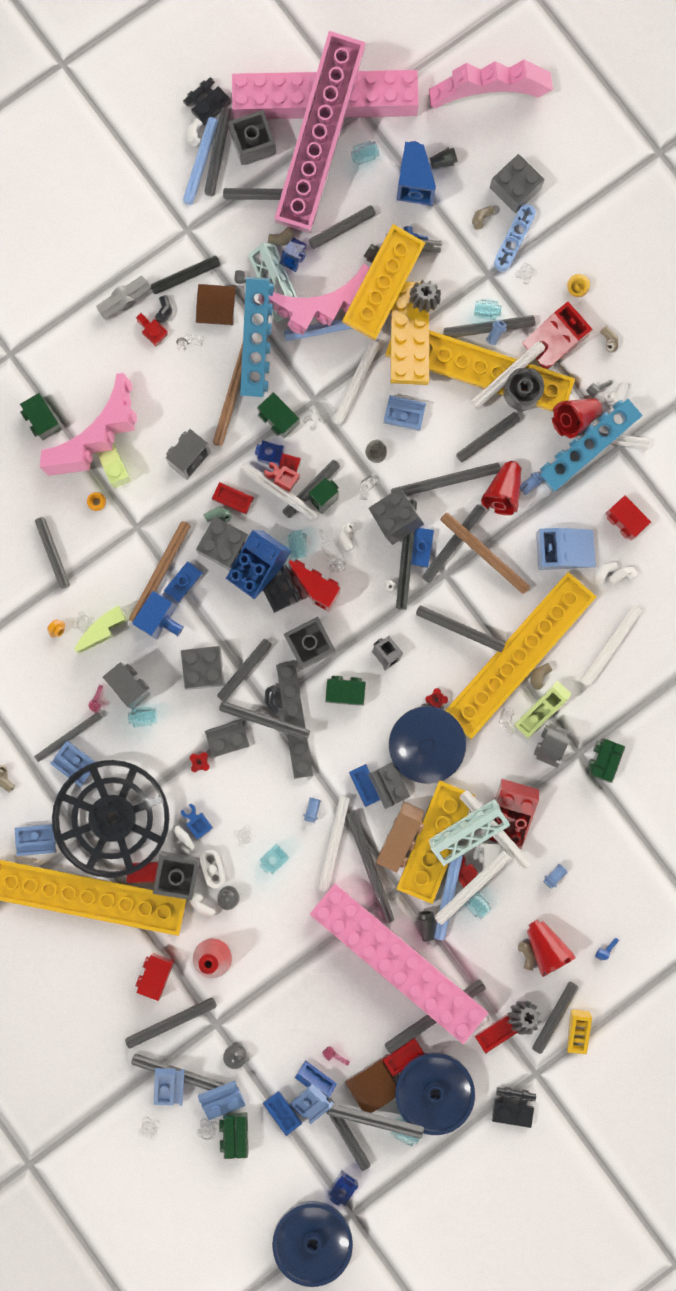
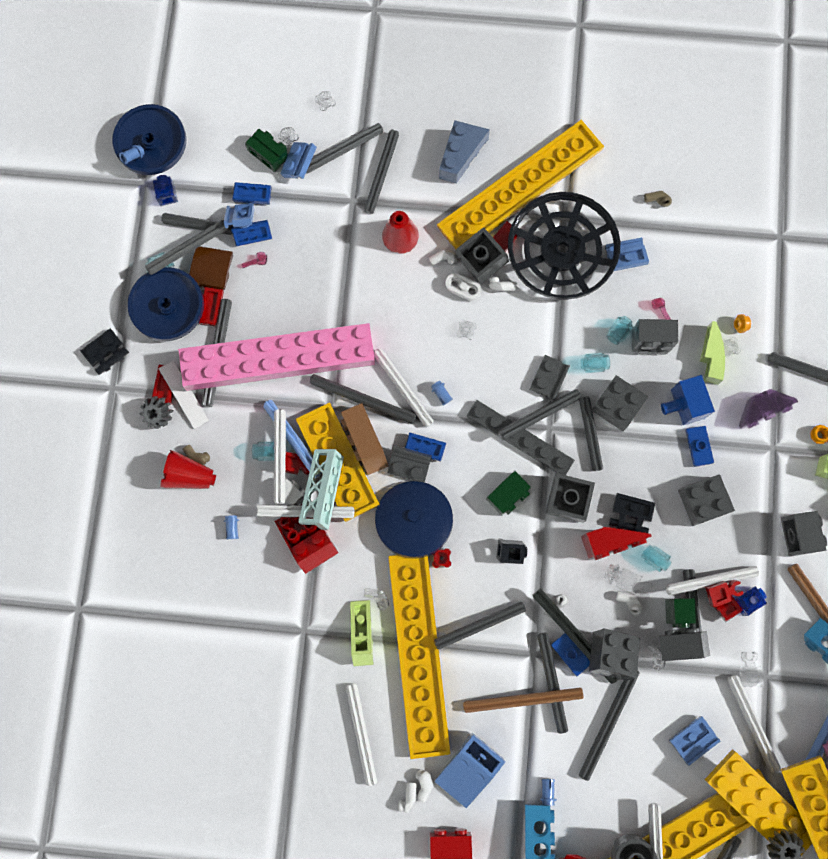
camera: 140 degrees right, 5 degrees down
medium blue plate [14,824,57,856] -> none
dark grey bar [34,712,102,762] -> none
medium nougat axle [129,521,191,622] -> none
red brick [135,953,175,1001] -> none
medium blue plate [154,1068,184,1106] -> none
blue plate [181,804,214,840] -> none
red plate [189,752,210,773] -> none
sand green arm [203,507,232,523] -> none
red tile [212,482,254,515] -> none
dark grey hat [217,886,240,910] -> none
dark grey hat [223,1044,247,1069] -> none
blue slope [225,530,292,599] -> none
dark green brick [257,392,300,438] -> none
clear light blue brick [259,843,290,874] -> none
black arm [264,685,282,715] -> none
clear smoke hat [365,440,387,463] -> none
pearl dark grey cone [417,911,436,941] -> none
dark grey axle [456,412,520,462] -> none
red cone [481,461,522,516] -> none
dark tan arm [530,663,552,690] -> none
dark grey axle [532,982,579,1054] -> none
dark grey brick [533,723,572,768] -> none
yellow slope [567,1010,592,1054] -> none
dark green brick [586,738,625,783] -> none
blue hand [595,938,619,961] -> none
none -> medium blue pin [119,145,145,164]
none -> white sticker [158,360,209,429]
none -> sand blue wedge [439,120,490,184]
none -> clear light blue brick [581,353,610,373]
none -> dark grey brick [659,628,710,661]
none -> clear purple slope [739,389,798,429]

